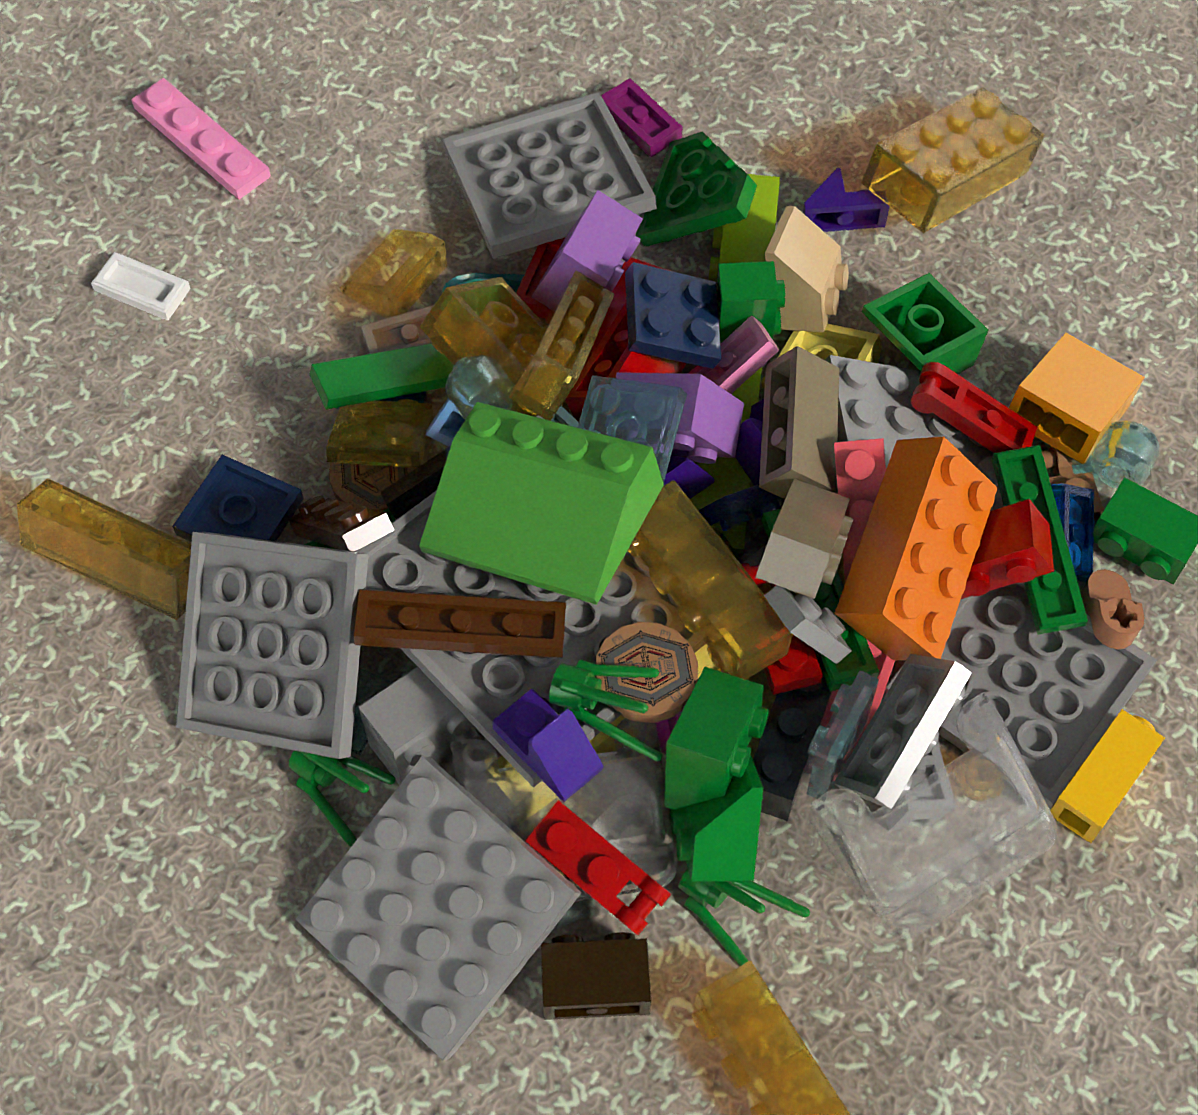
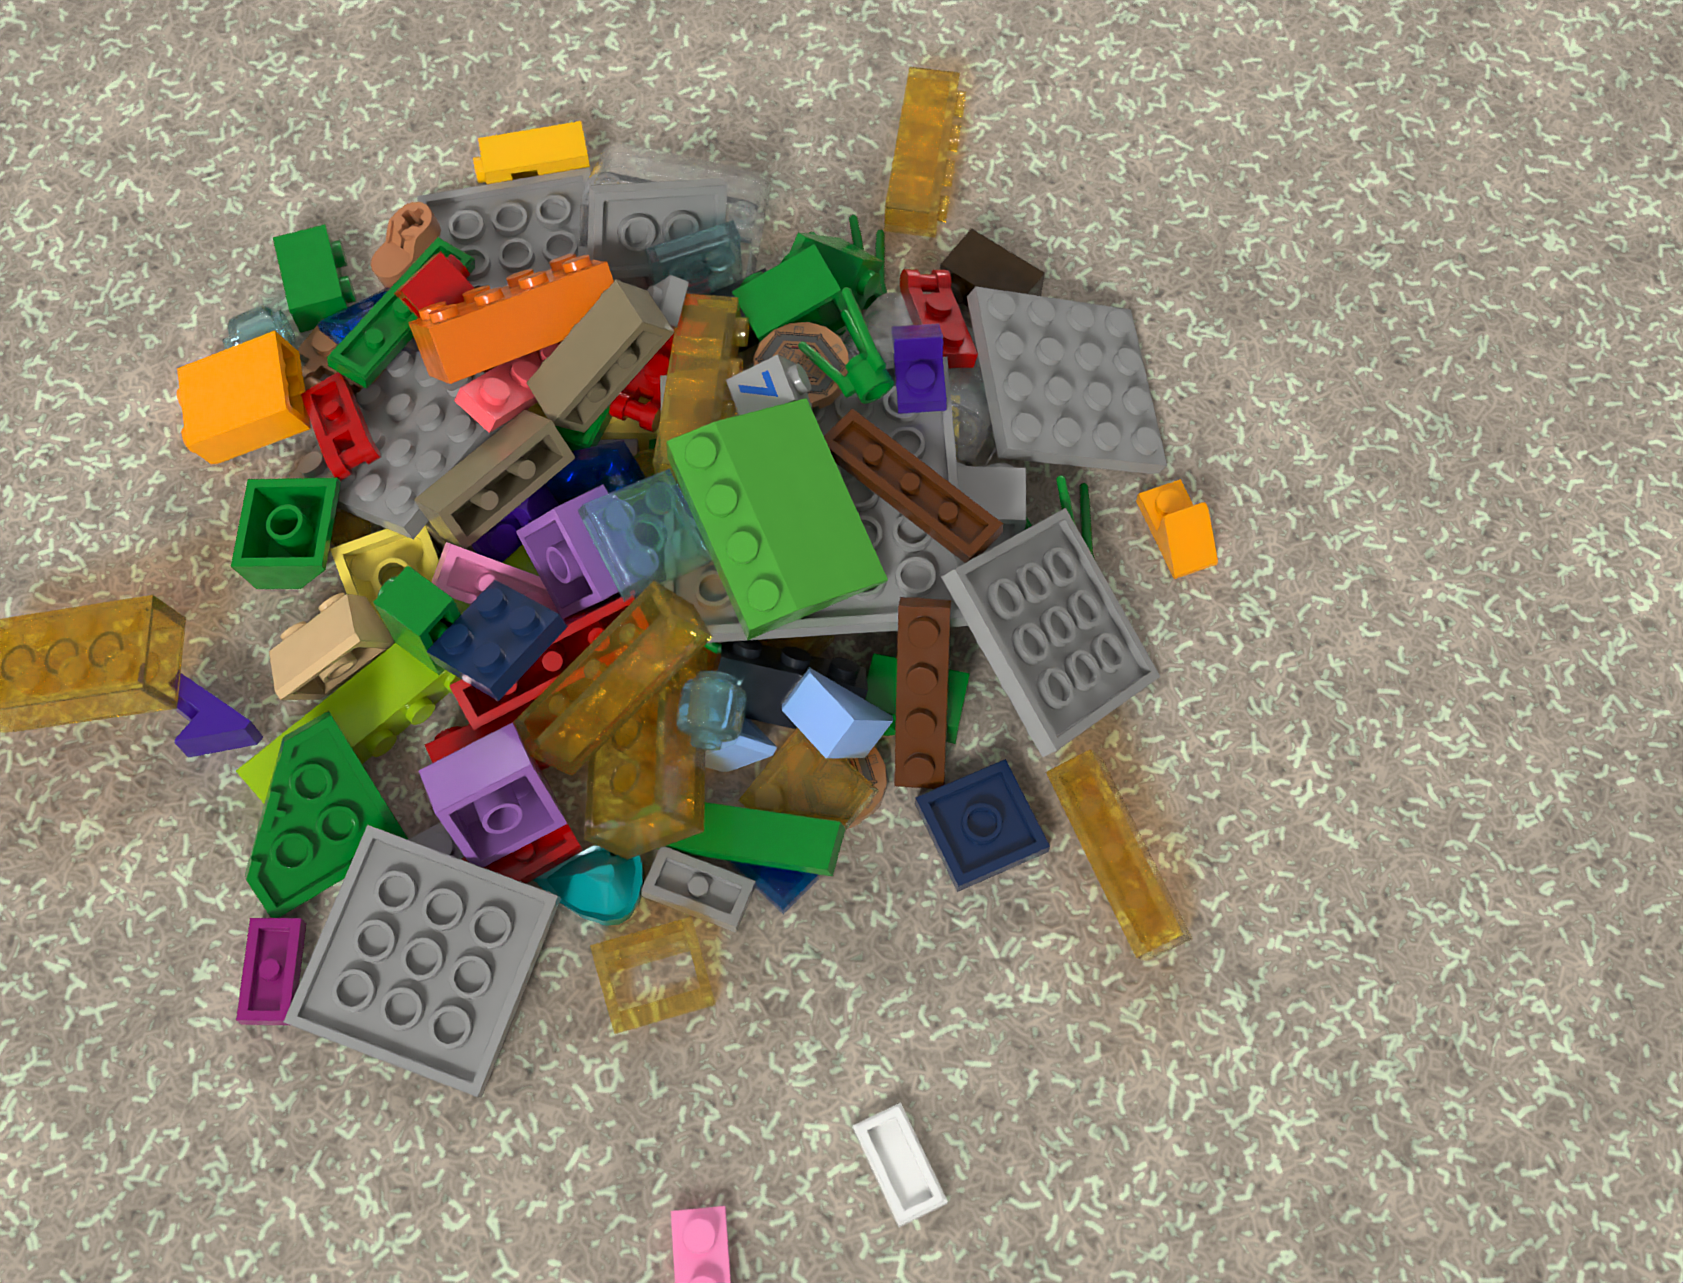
camera: 140 degrees left, 5 degrees up
none -> light grey brick [726,354,812,415]
none -> light blue slope [782,668,893,758]
none -> light orange slope [1136,479,1218,579]

